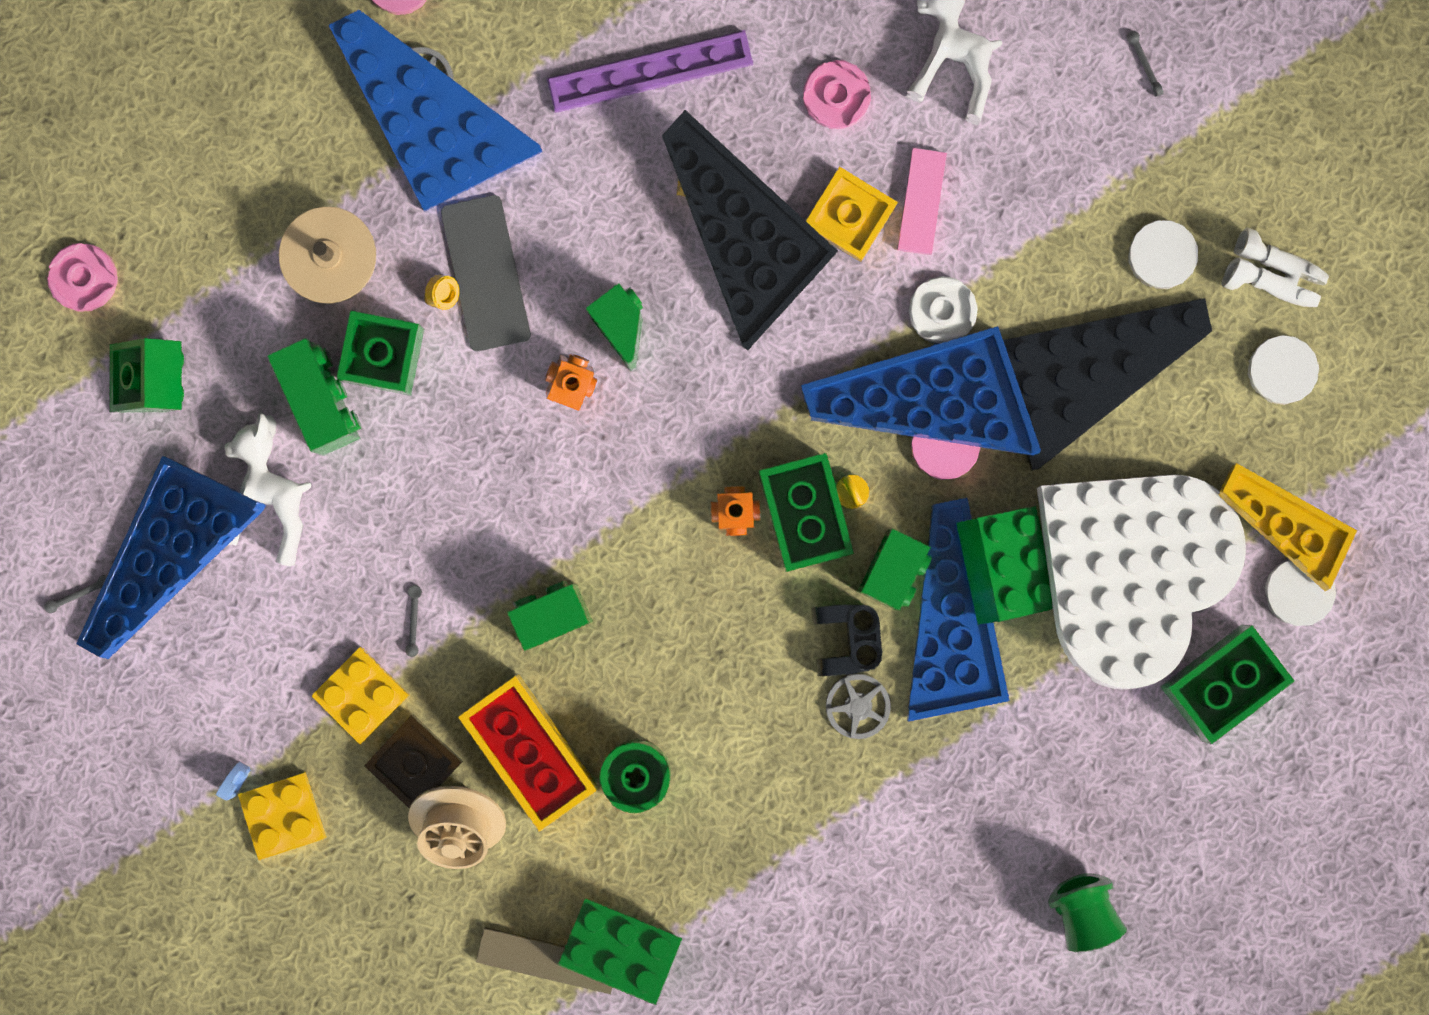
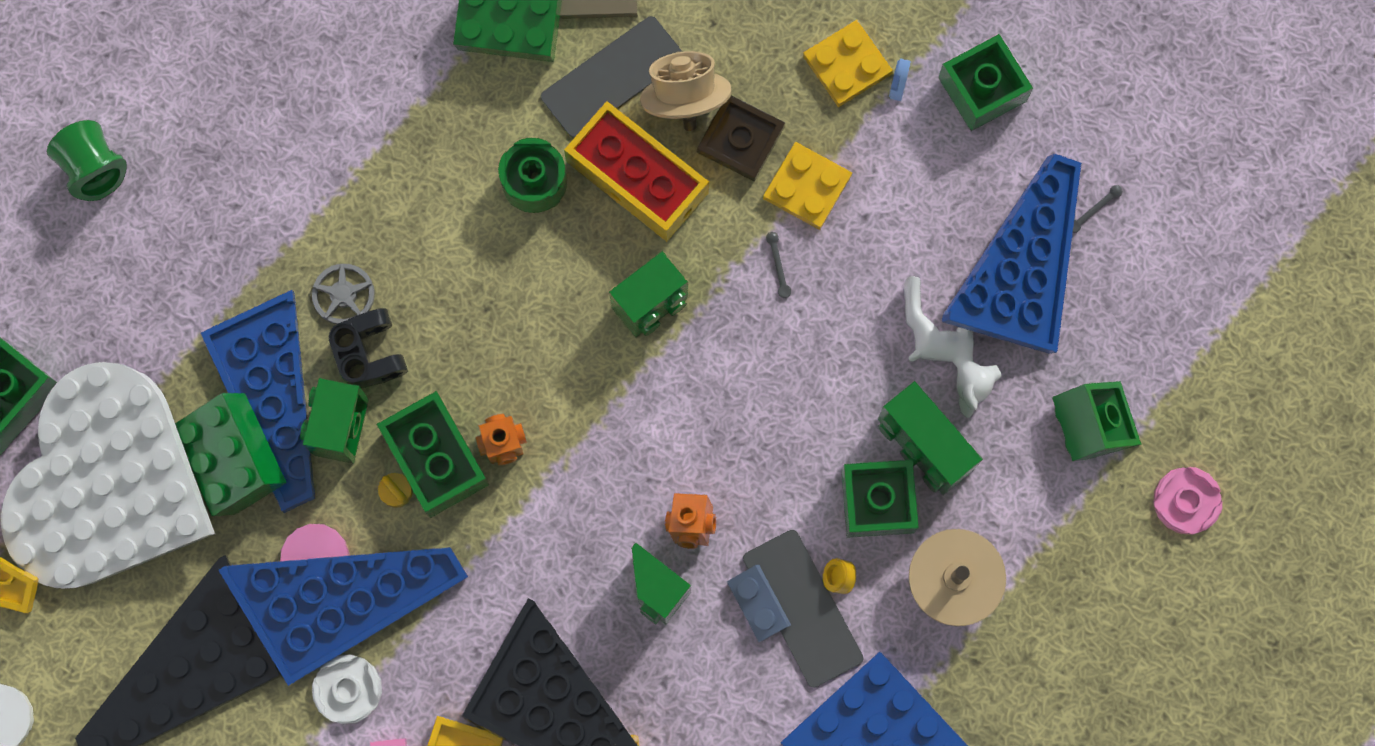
camera: 165 degrees right, 10 degrees down
none -> dark grey piece [541,16,683,138]
none -> sand blue plate [727,565,791,642]
none -> green brick [938,34,1033,131]

